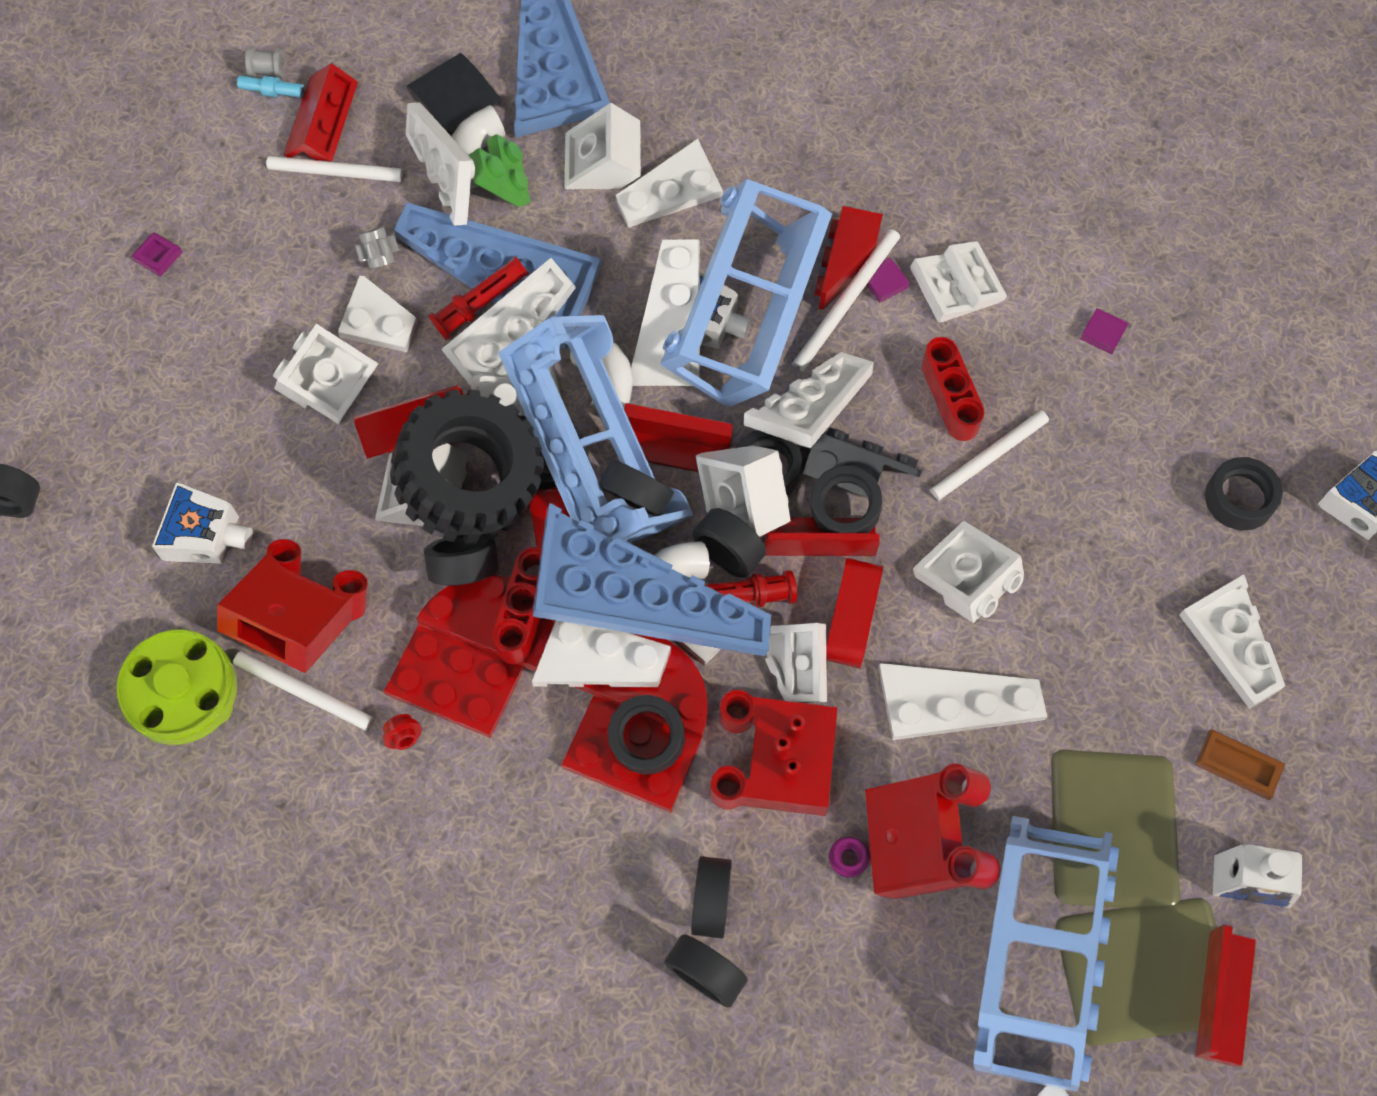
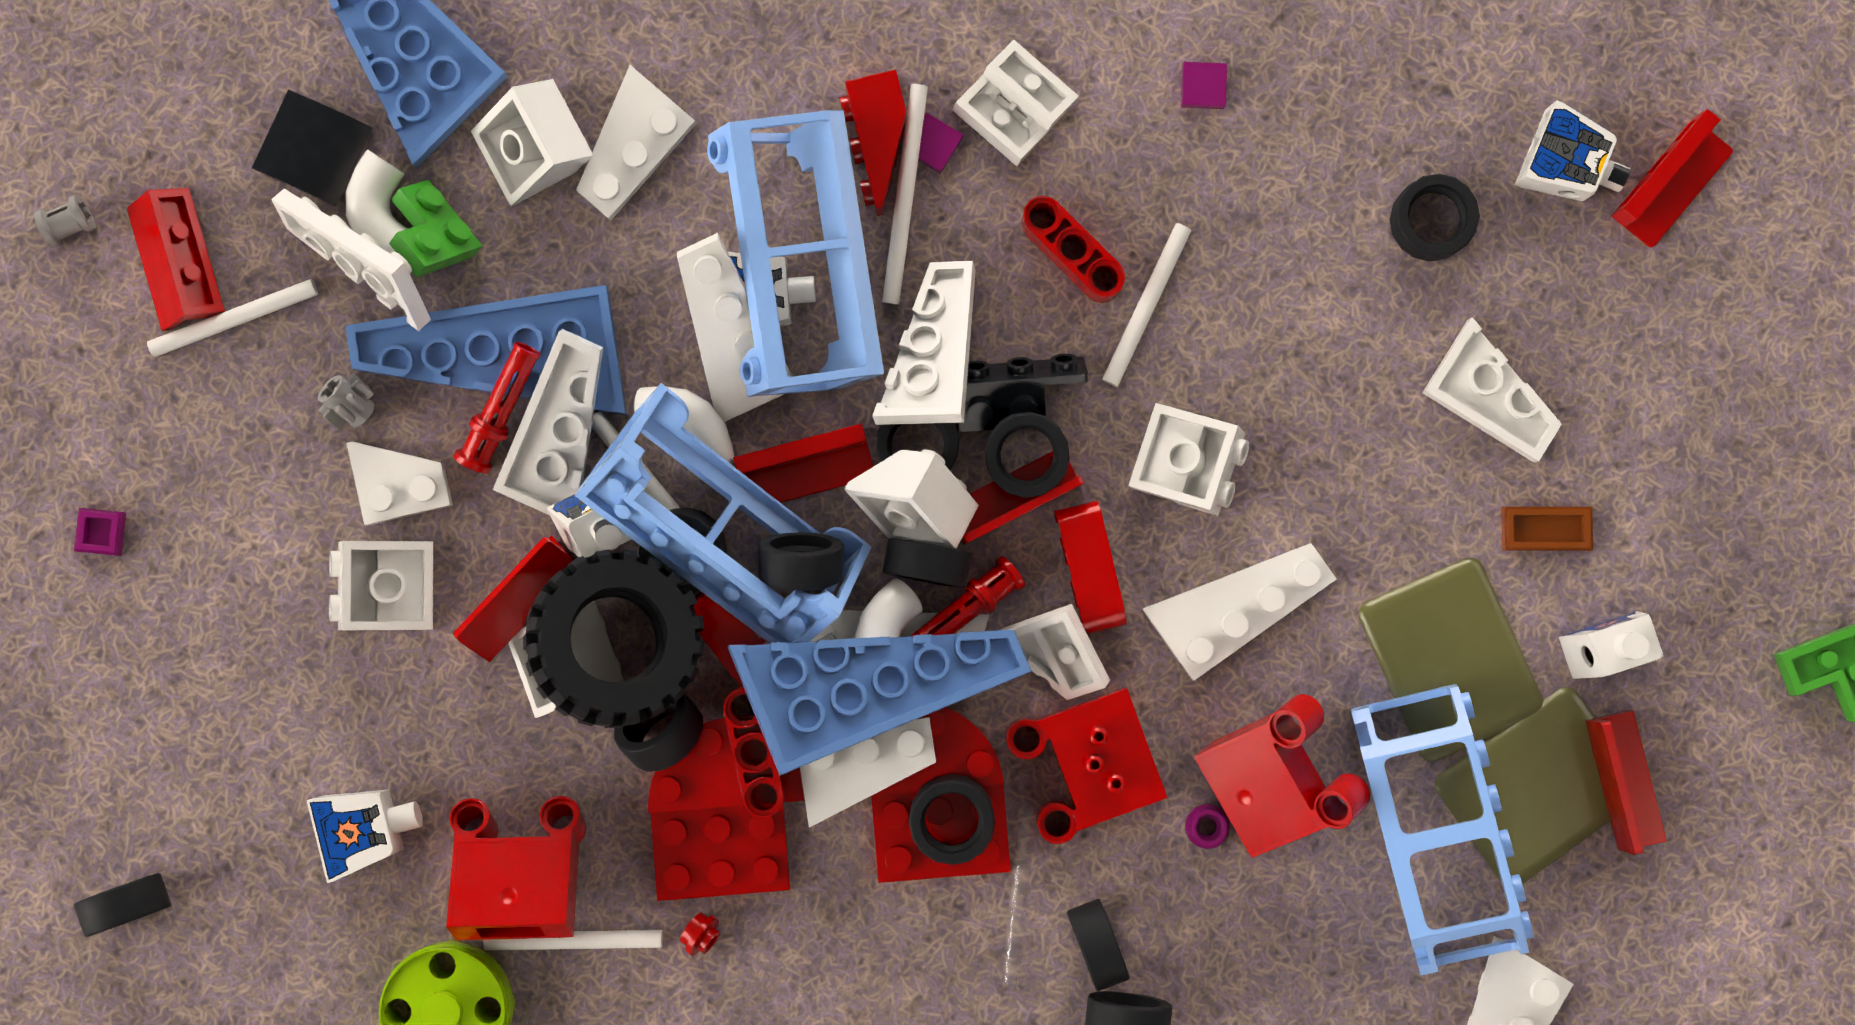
camera: 25 degrees left, 20 degrees up
medium azure bar [237,75,305,98] -> none

